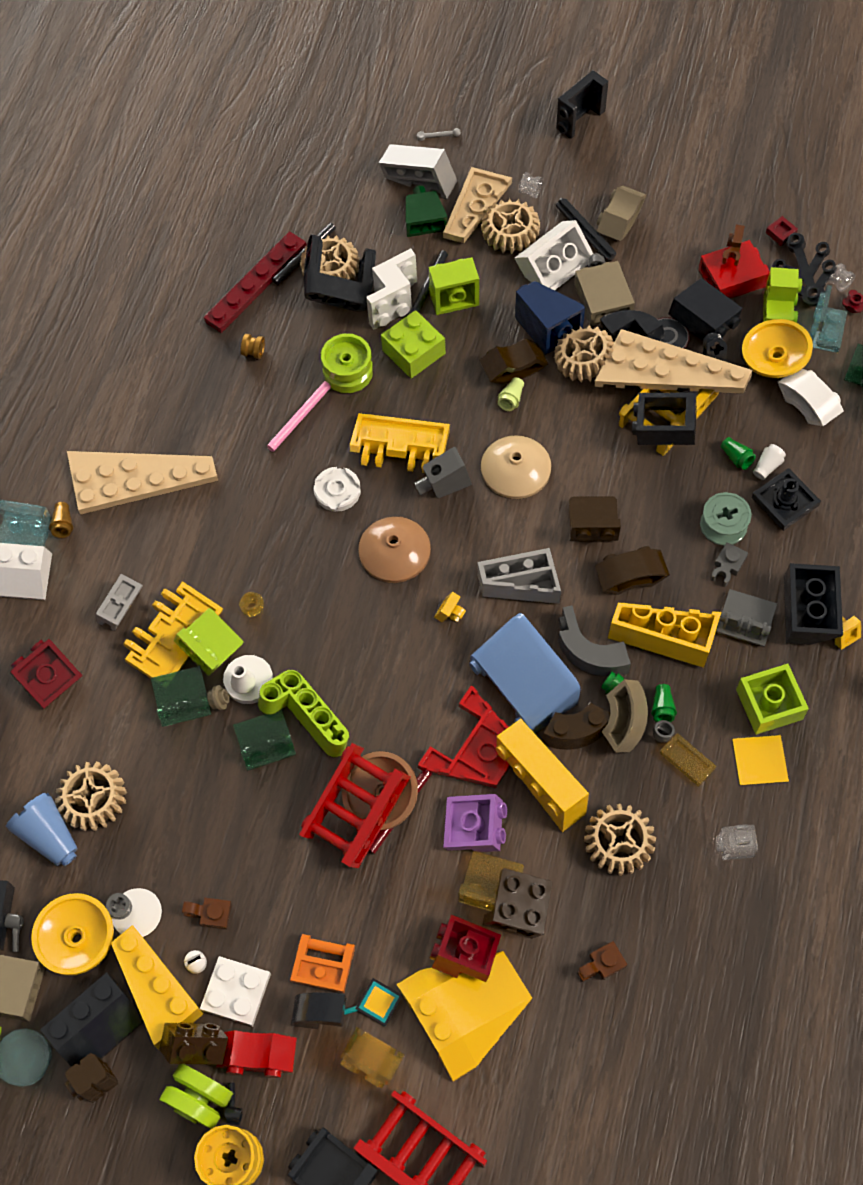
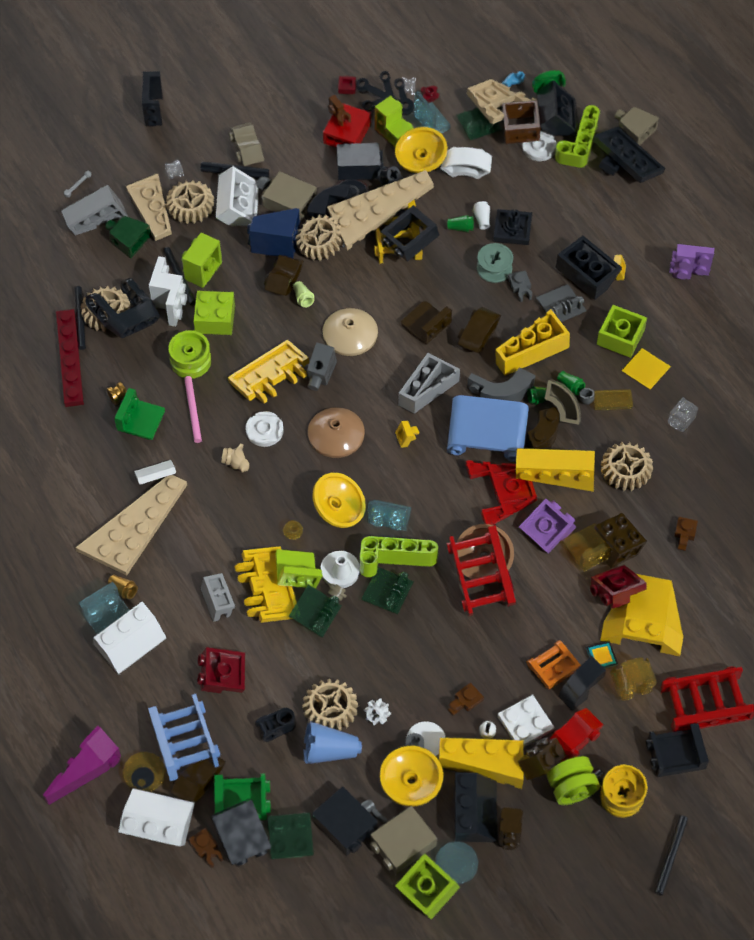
camera: 50 degrees left, 5 degrees down
none -> green bracket [114,388,165,440]
none -> white tile [134,460,176,484]
none -> tan animal [221,443,250,472]
none -> black piece [255,708,296,742]
none -> yellow dish [312,473,366,528]
none -> white gear [364,699,391,726]
none -> clear light blue bracket [368,500,411,531]

